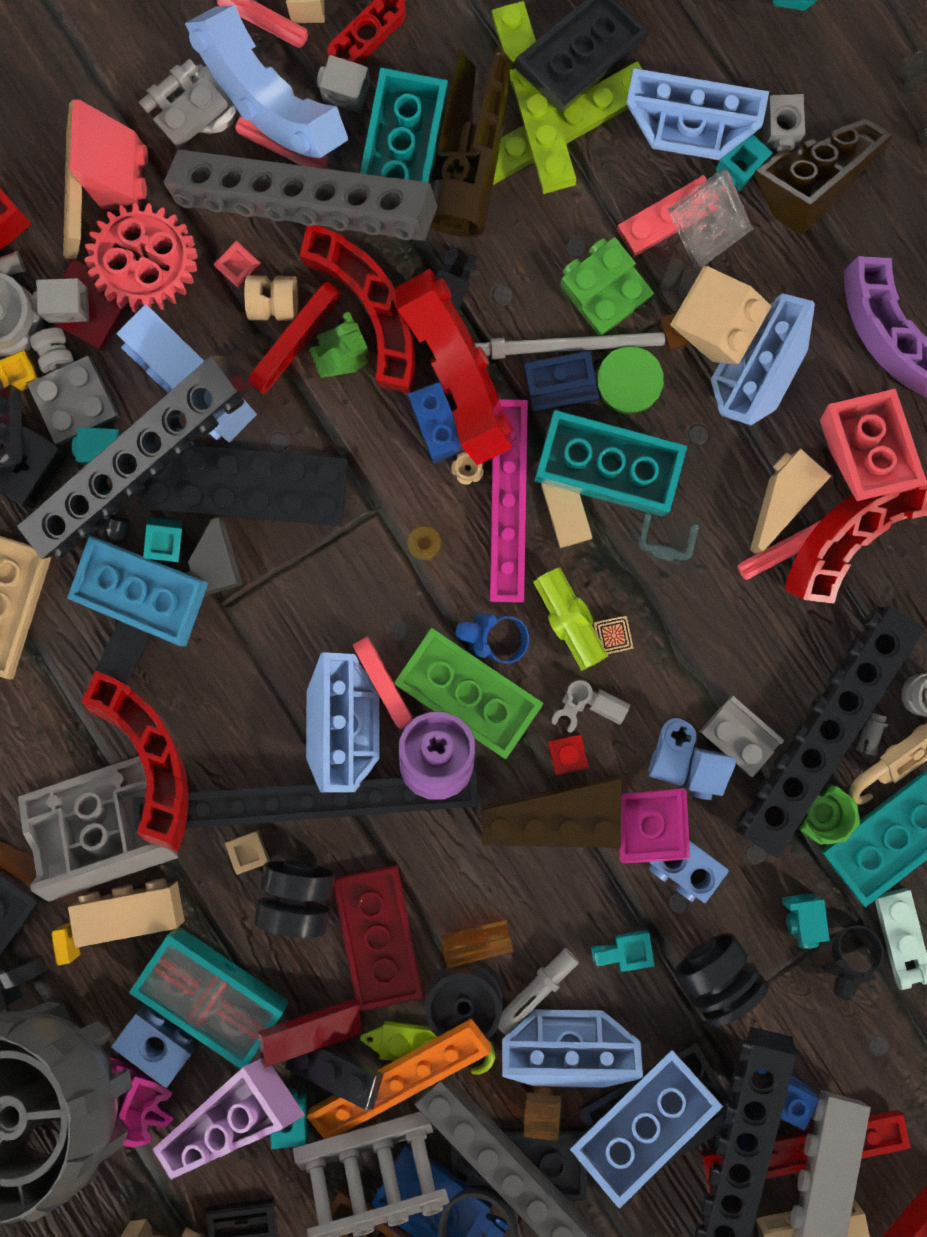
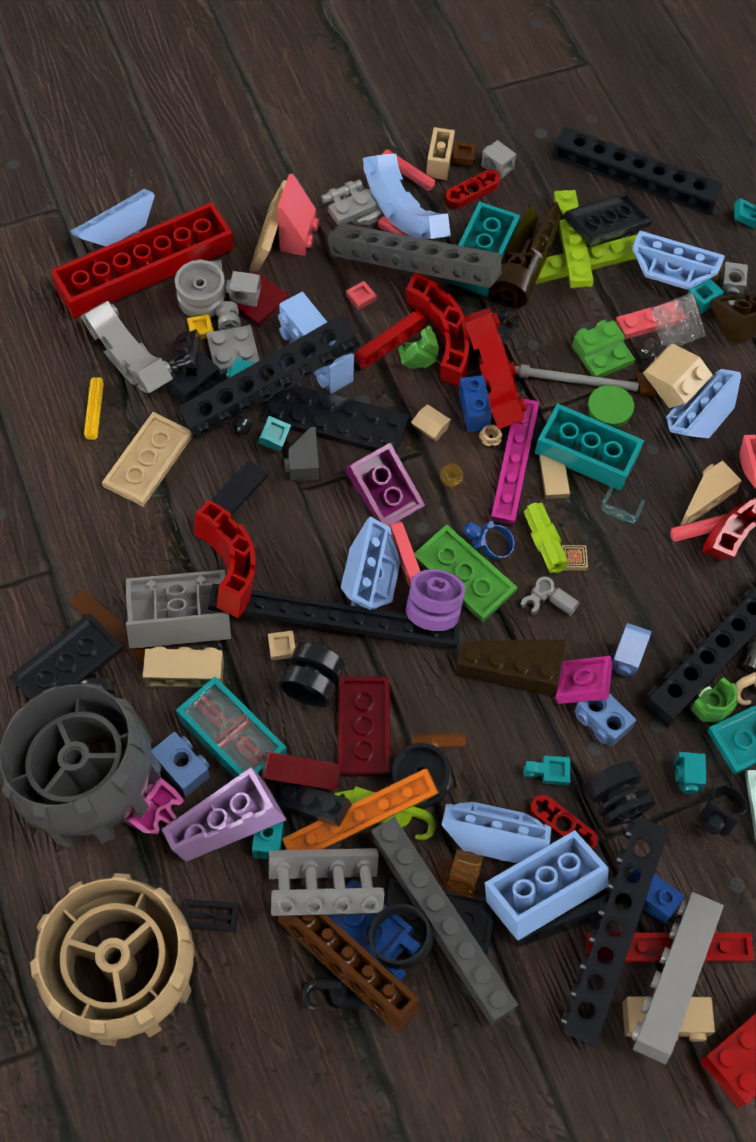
camera: 10 degrees right, 25 degrees down
yellow tile [51,922,80,965] -> none
dark azure tile [67,535,209,646] -> none
coral gear [85,203,198,313] -> none
tan wheel [244,275,298,321] -> none
light grey brick [317,55,371,114] -> none
light grey pin [498,948,579,1035] -> none
dark blue plate [523,351,599,414] -> none
red plate [547,734,589,775] -> none
medium blue piece [648,718,696,786] -> none
light grey plate [699,695,784,777] -> none
none -> magenta slope [344,443,425,527]
none -> tan piece [411,404,451,442]
none -> red beam [530,795,598,850]

